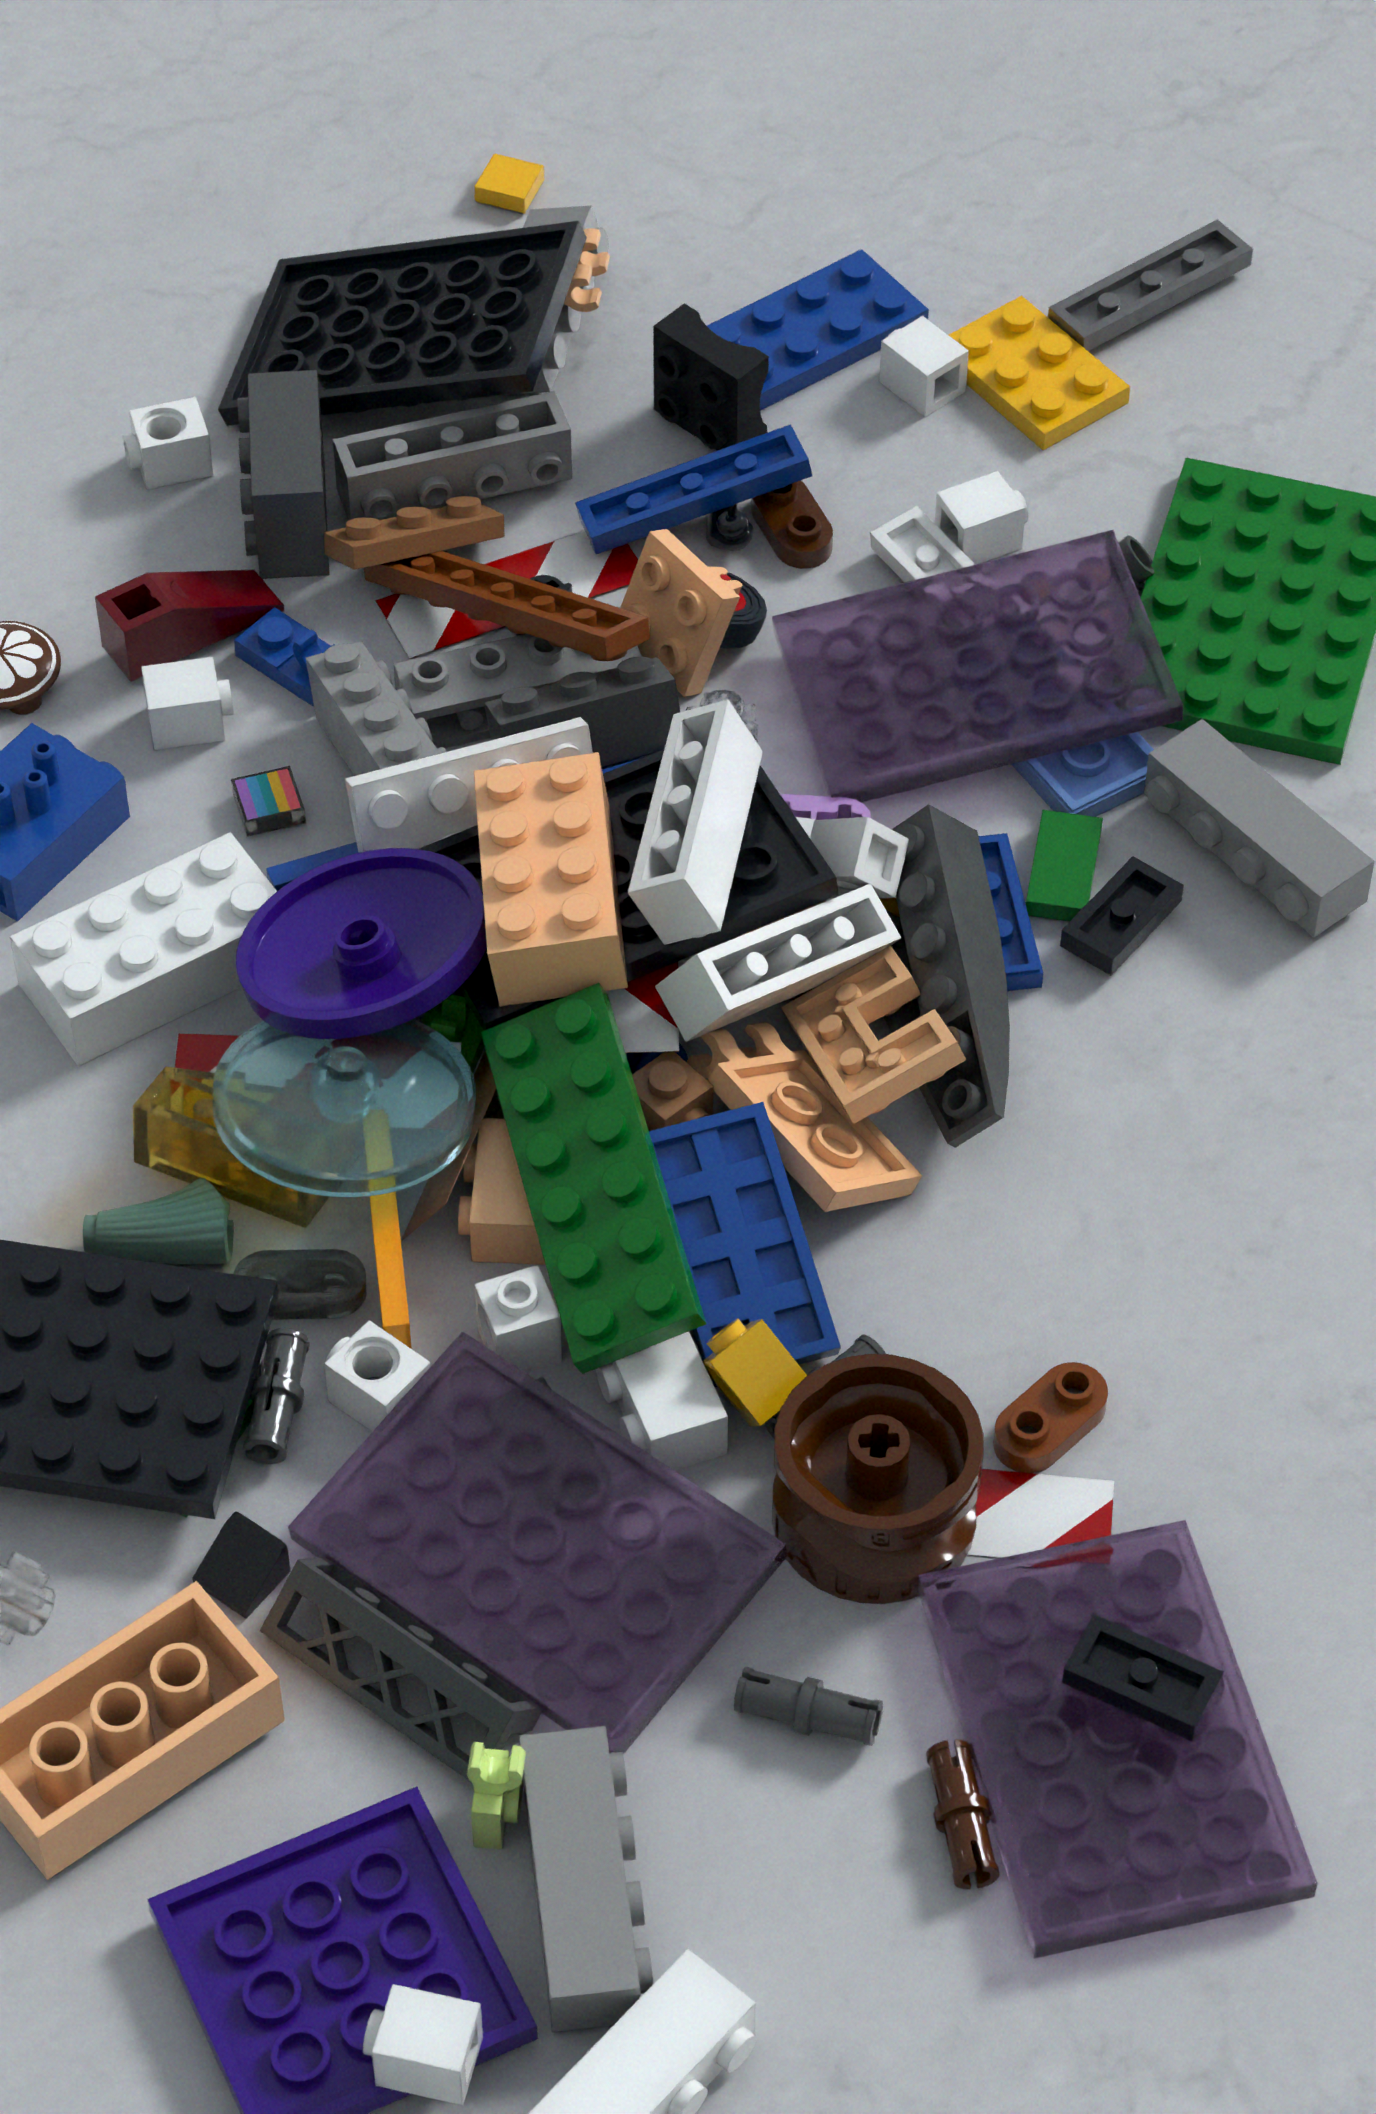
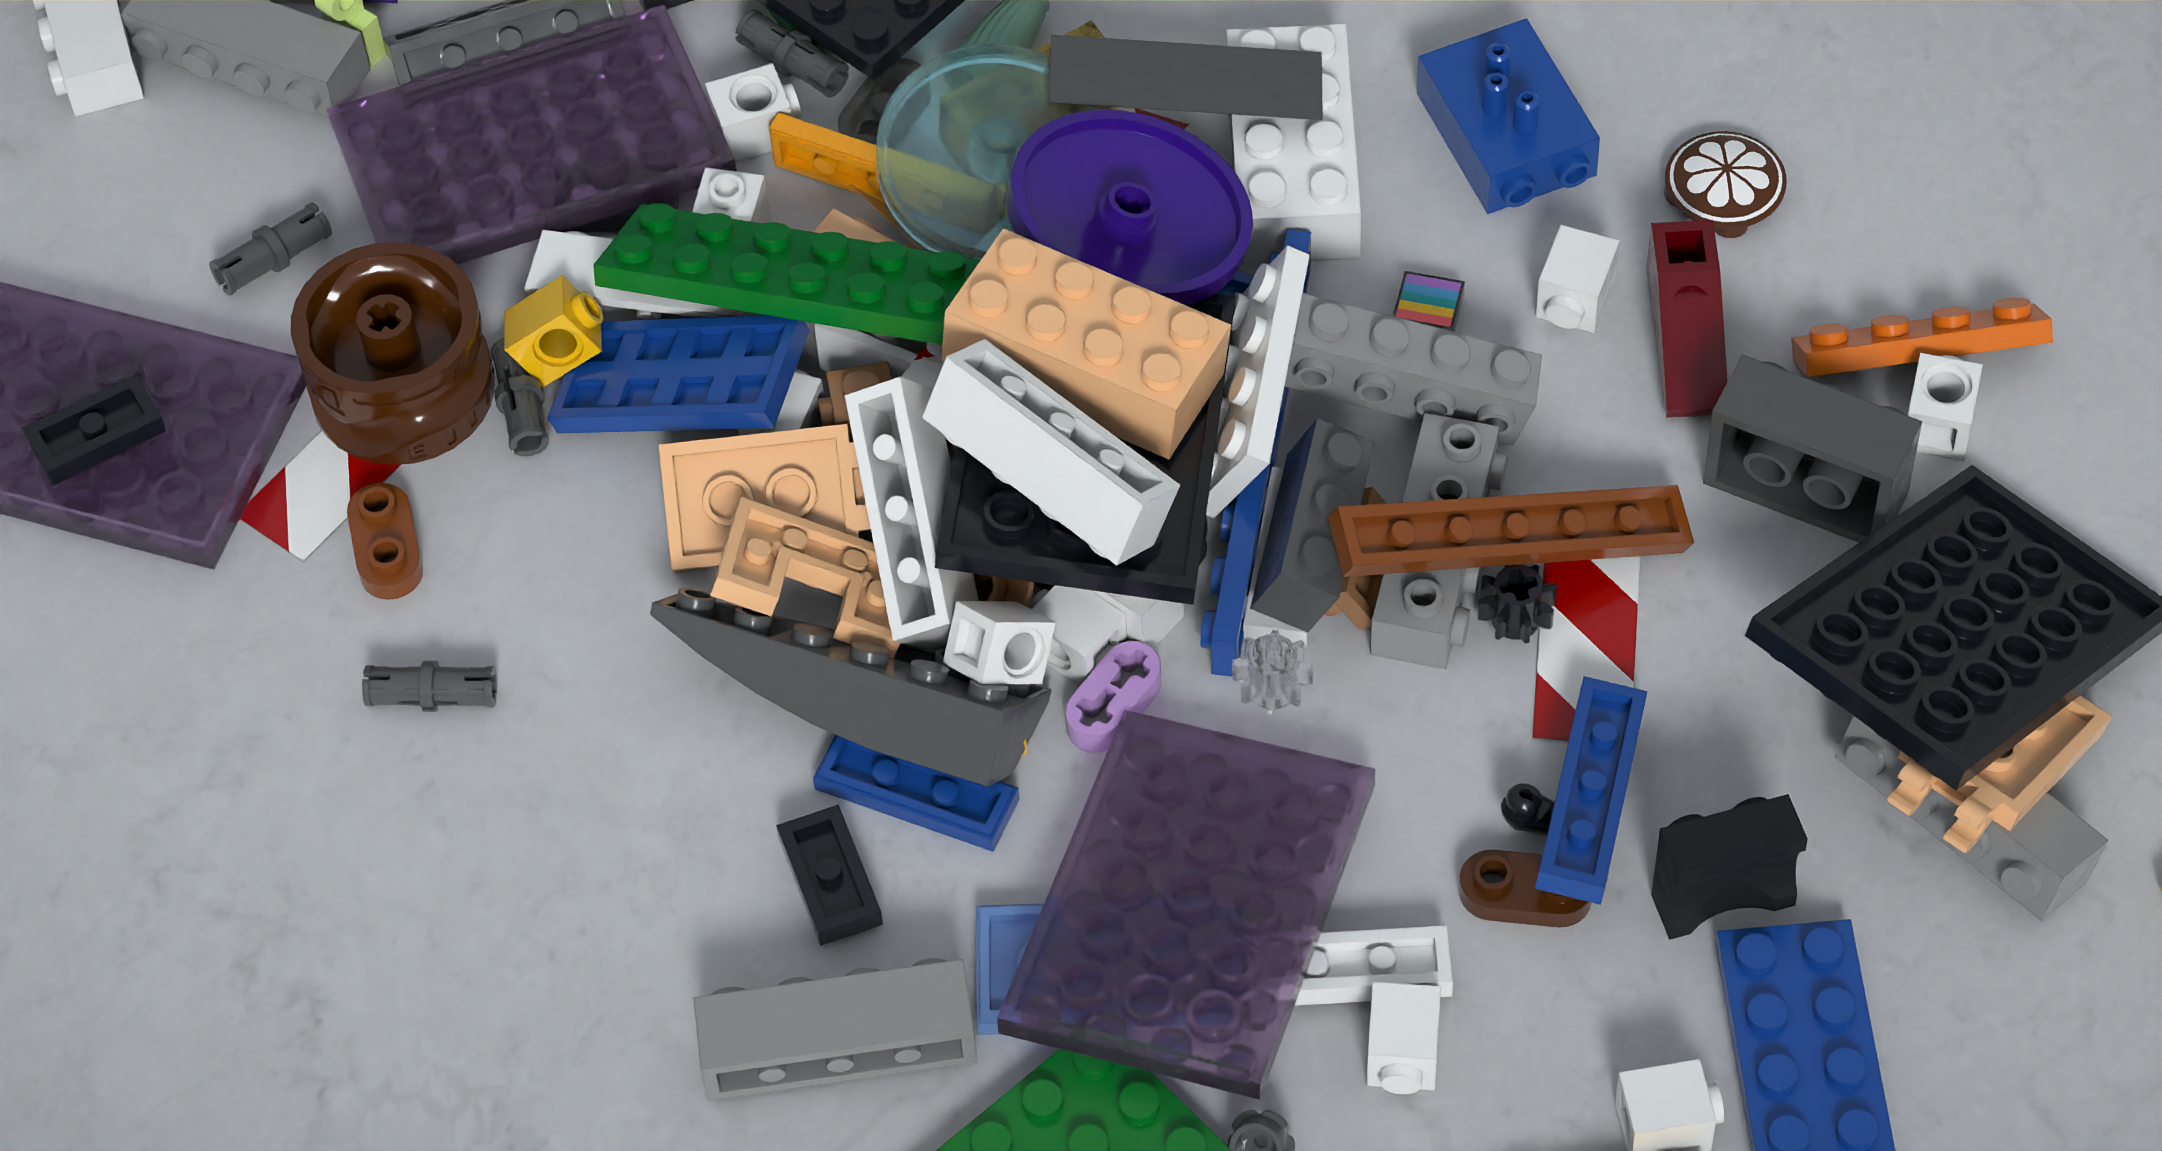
camera: 125 degrees right, 5 degrees up
blue plate [234,607,335,707] -> none
medium nougat plate [324,496,505,570] -> none
light grey brick [333,391,572,520] -> none
light nougat plate [620,529,767,697] -> none
reddish brown pin [926,1739,1000,1890] -> none
green tile [1026,810,1103,922] -> none
none -> dark grey pin [362,660,497,712]
none -> dark grey sticker [1049,34,1323,120]
none -> orange plate [1791,298,2053,377]

